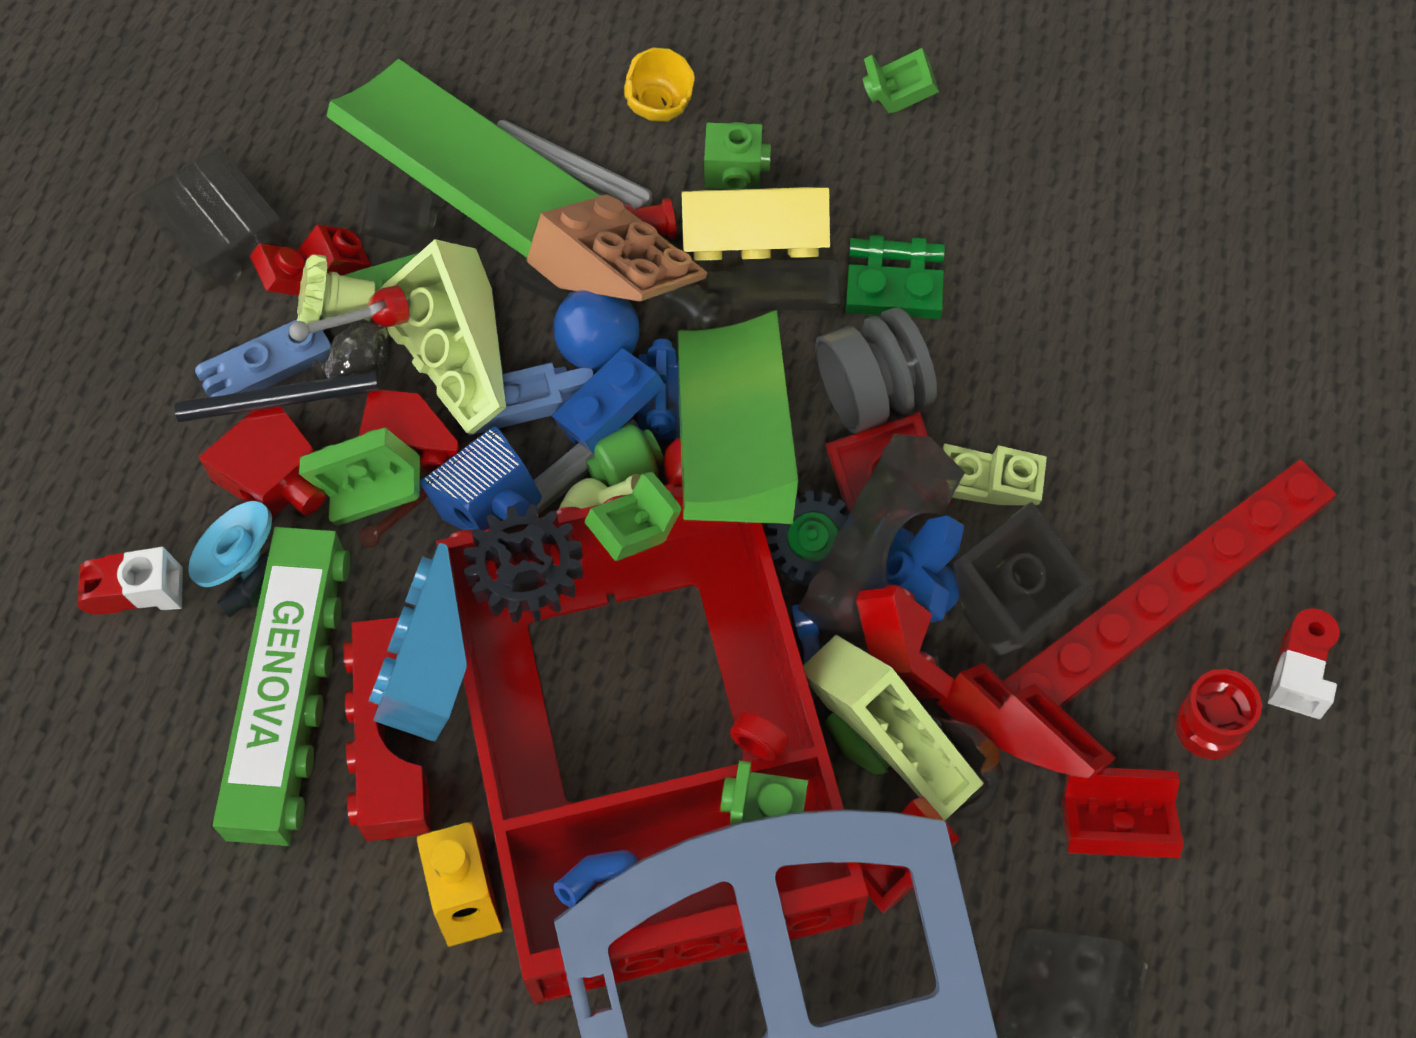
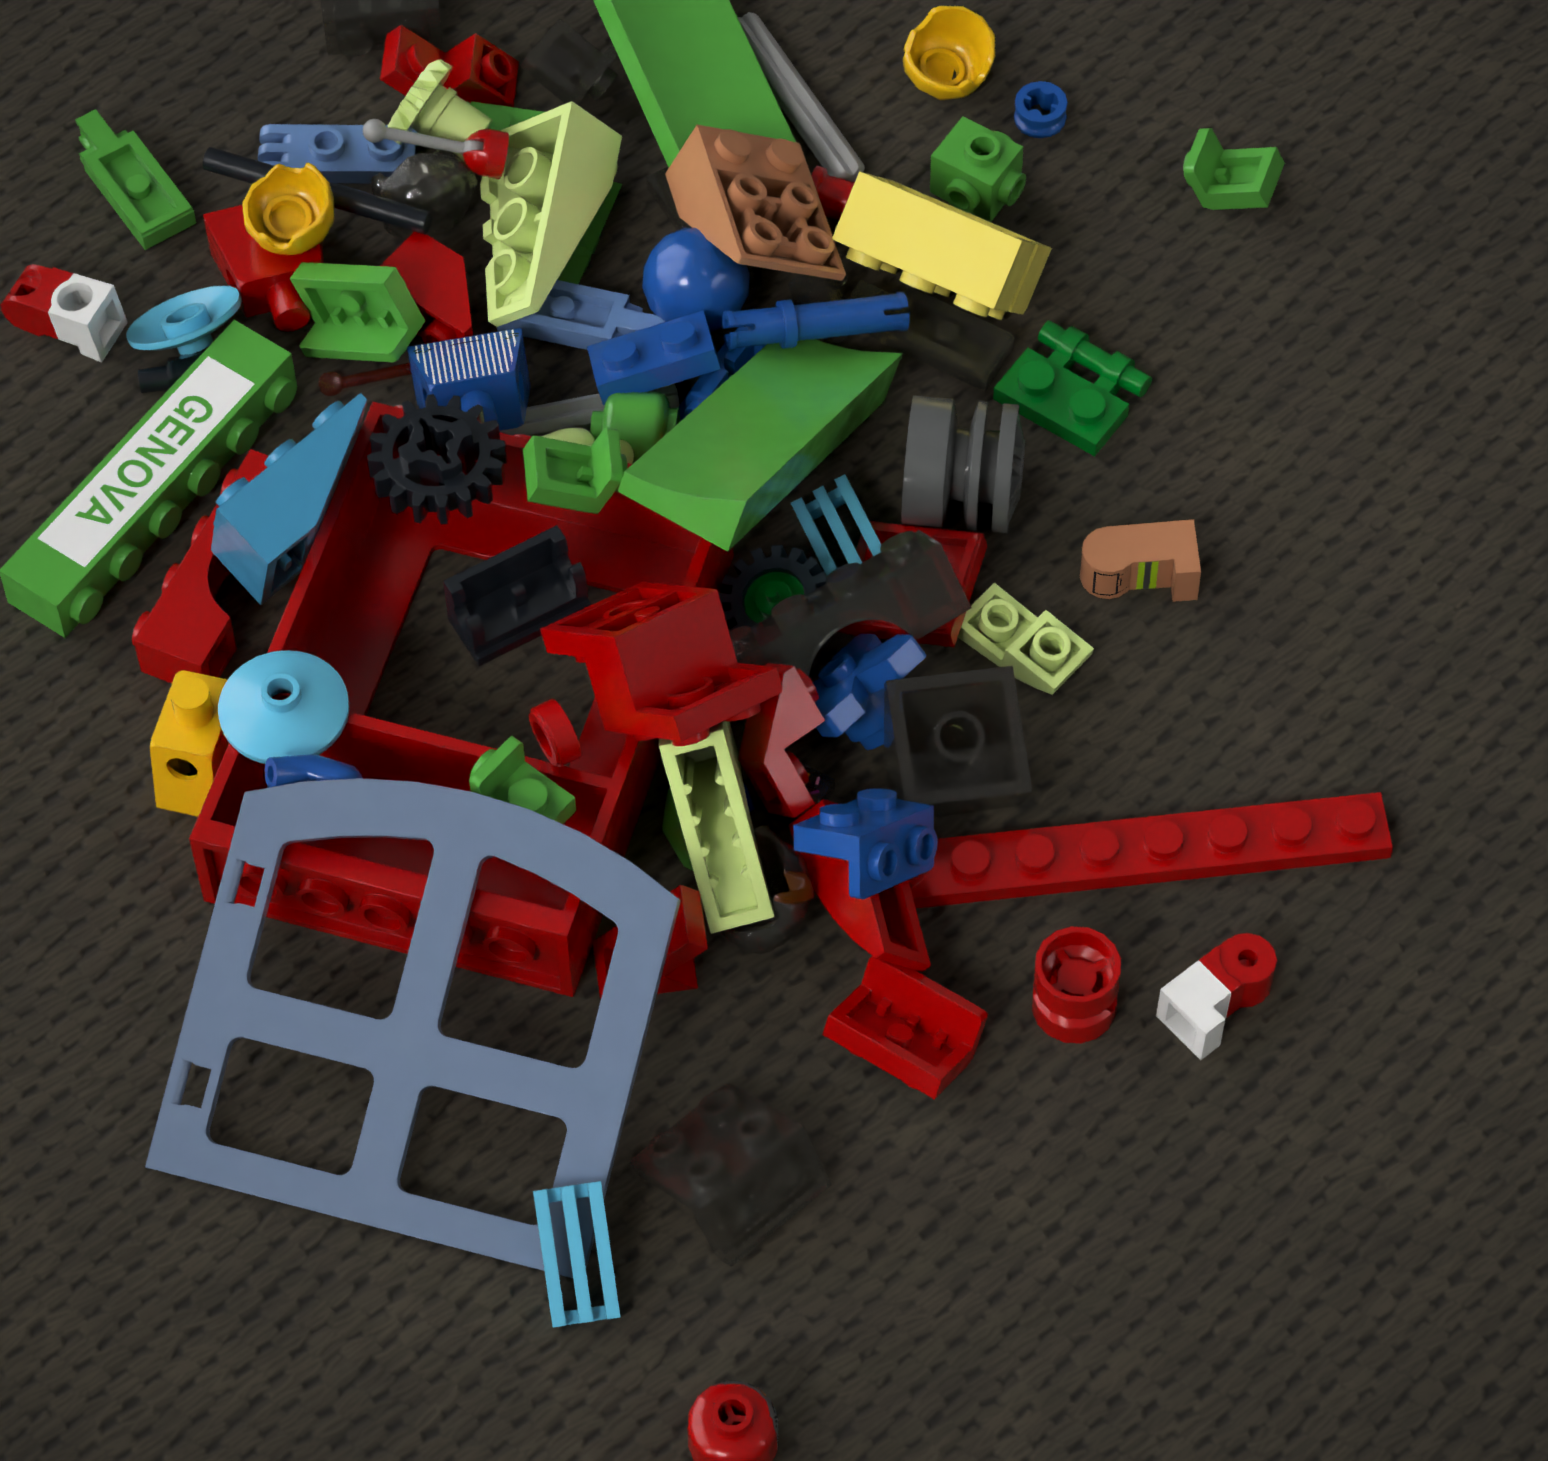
camera: 30 degrees right, 5 degrees down
none -> bright green hinge [75,109,196,250]
none -> medium azure dish [218,650,349,764]
none -> yellow hair [242,163,334,255]
none -> black hinge [443,525,592,666]
none -> red bracket [540,582,783,746]
none -> blue pin [722,292,910,350]
none -> medium azure tile [791,474,893,597]
none -> blue bracket [793,788,938,900]
none -> blue bush [1014,81,1067,138]
none -> nougat leg [1080,519,1201,602]

